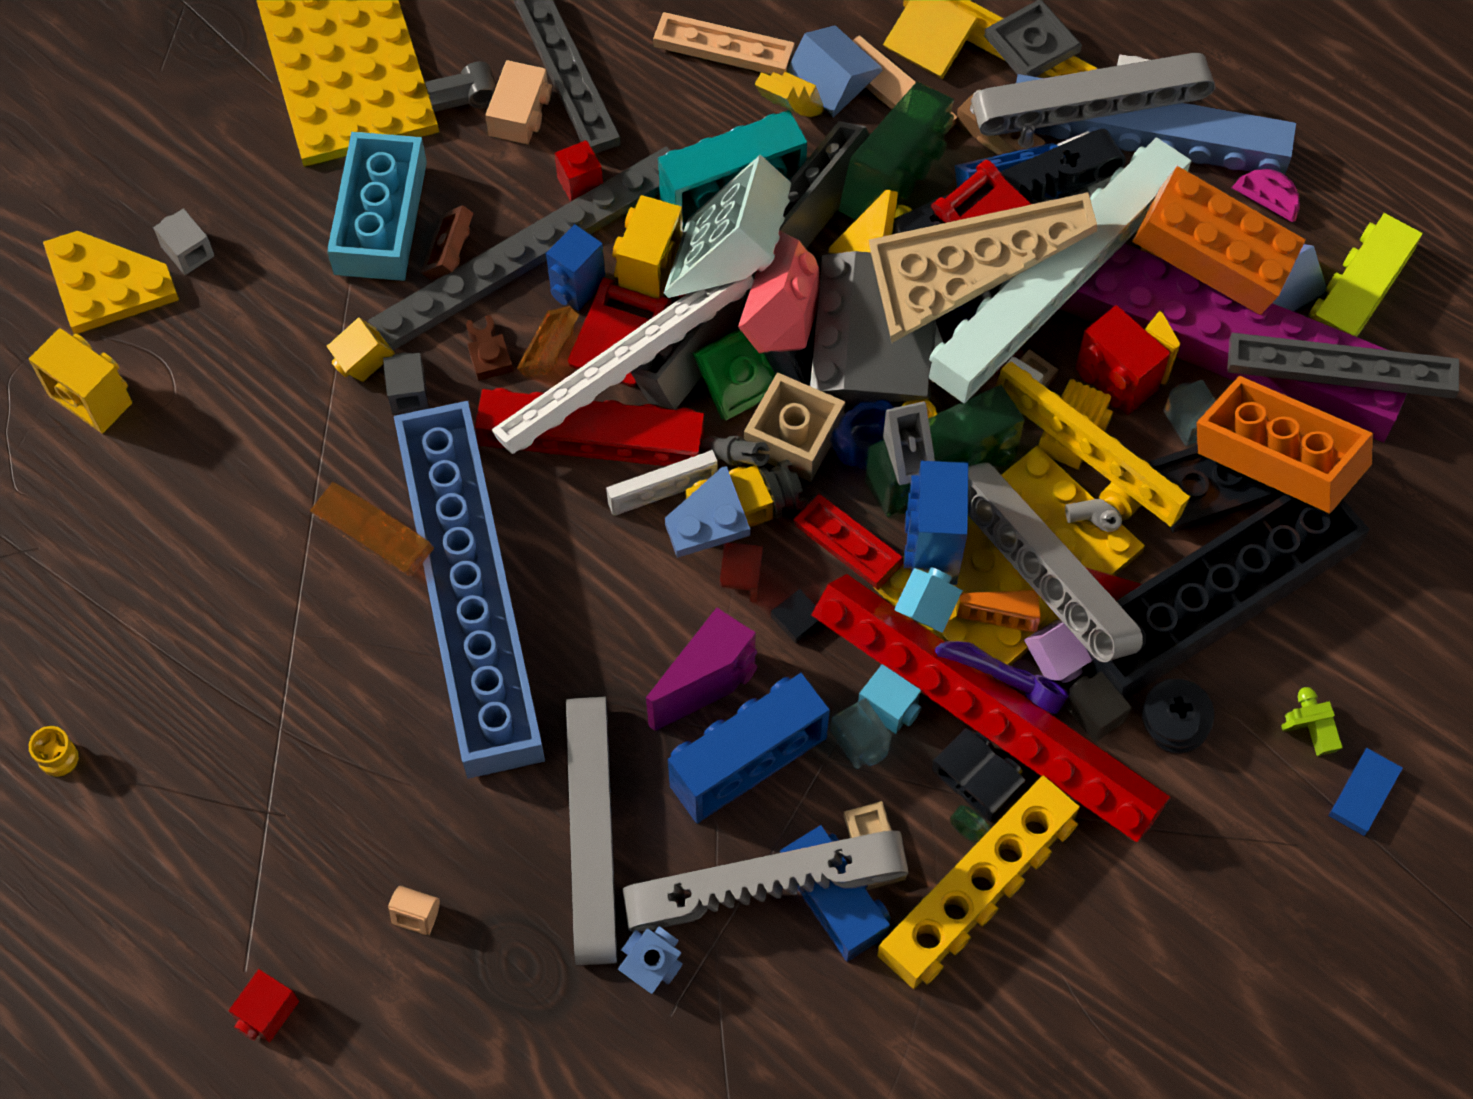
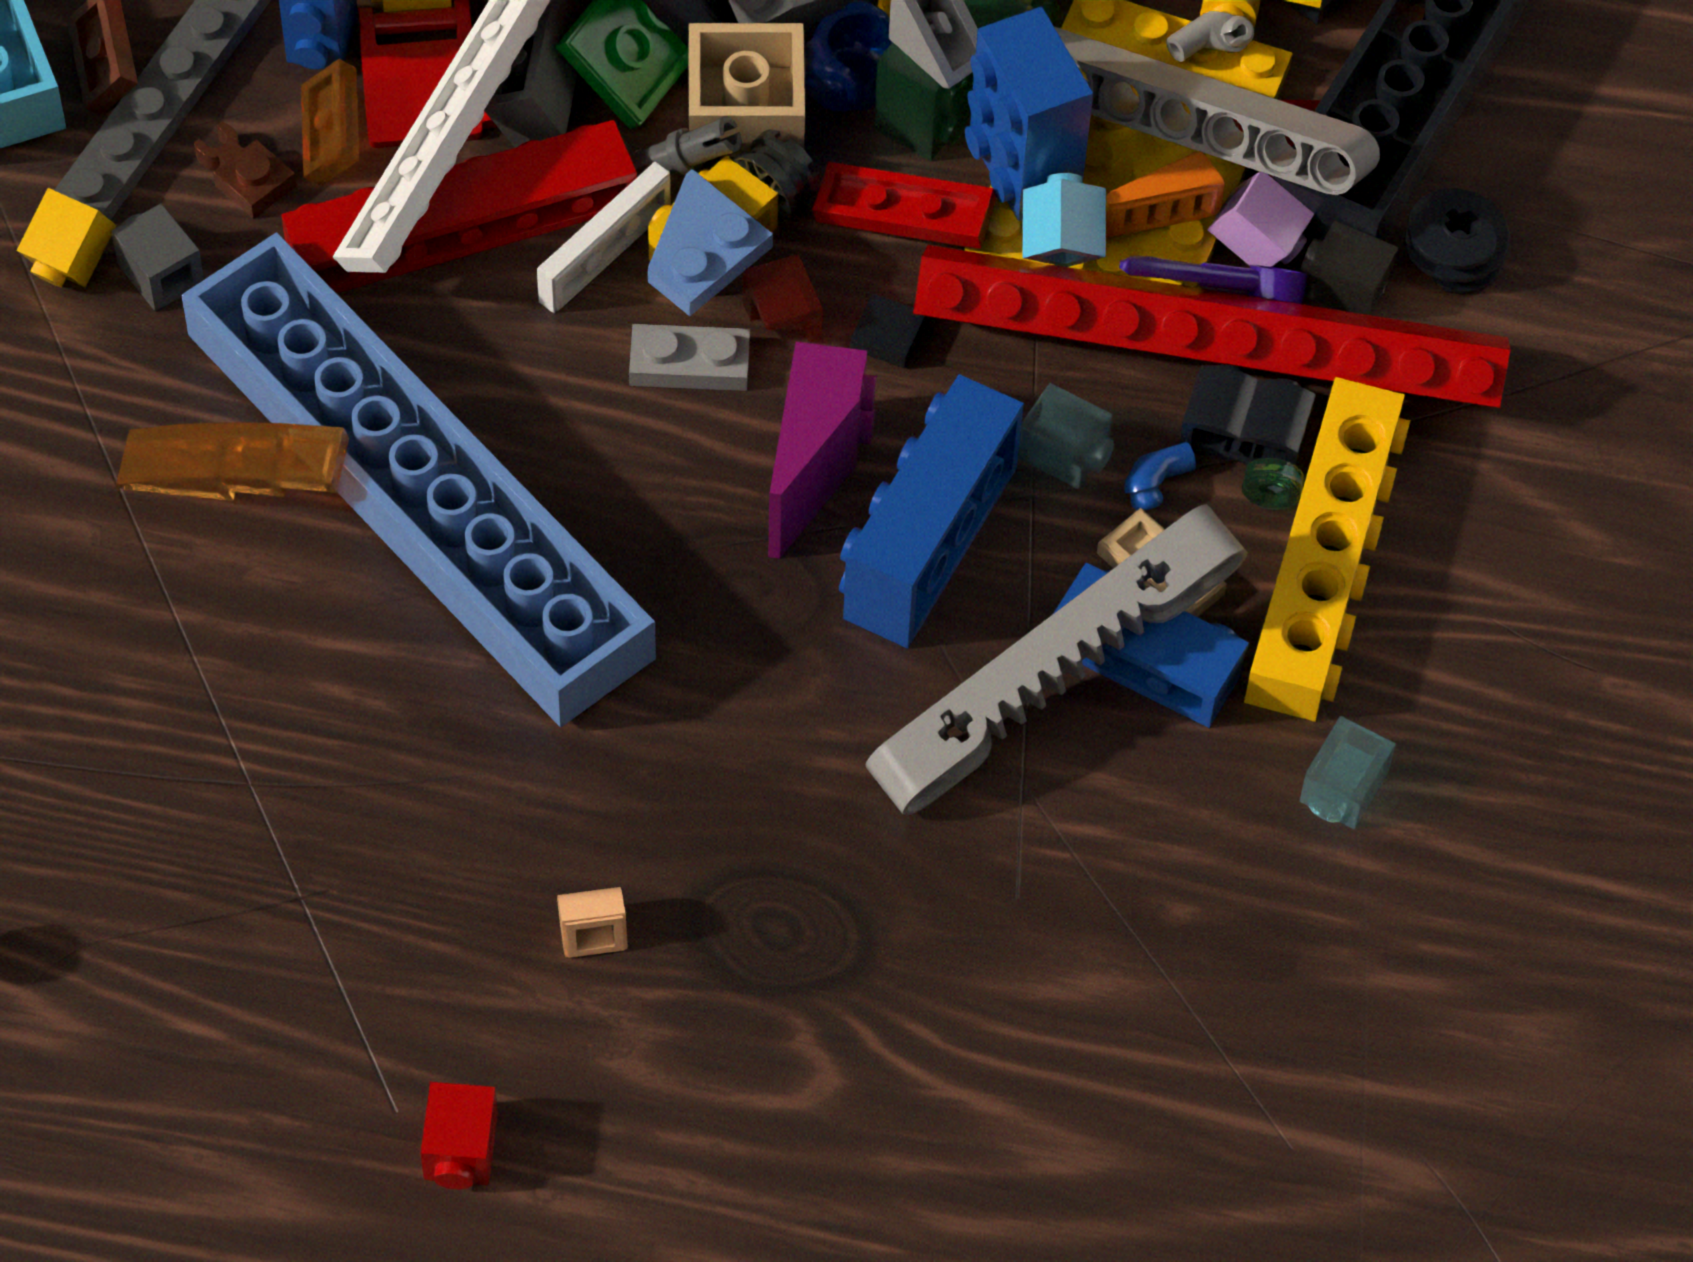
camera: 30 degrees left, 5 degrees down
light grey beam [566,697,617,966] -> none
medium blue brick [618,926,683,994] -> none
medium azure brick [858,664,922,734] -> none
lime piece [1281,687,1342,756] -> none
none -> light grey plate [629,324,750,391]
none -> blue arm [1124,442,1196,511]
none -> clear light blue brick [1299,716,1396,830]

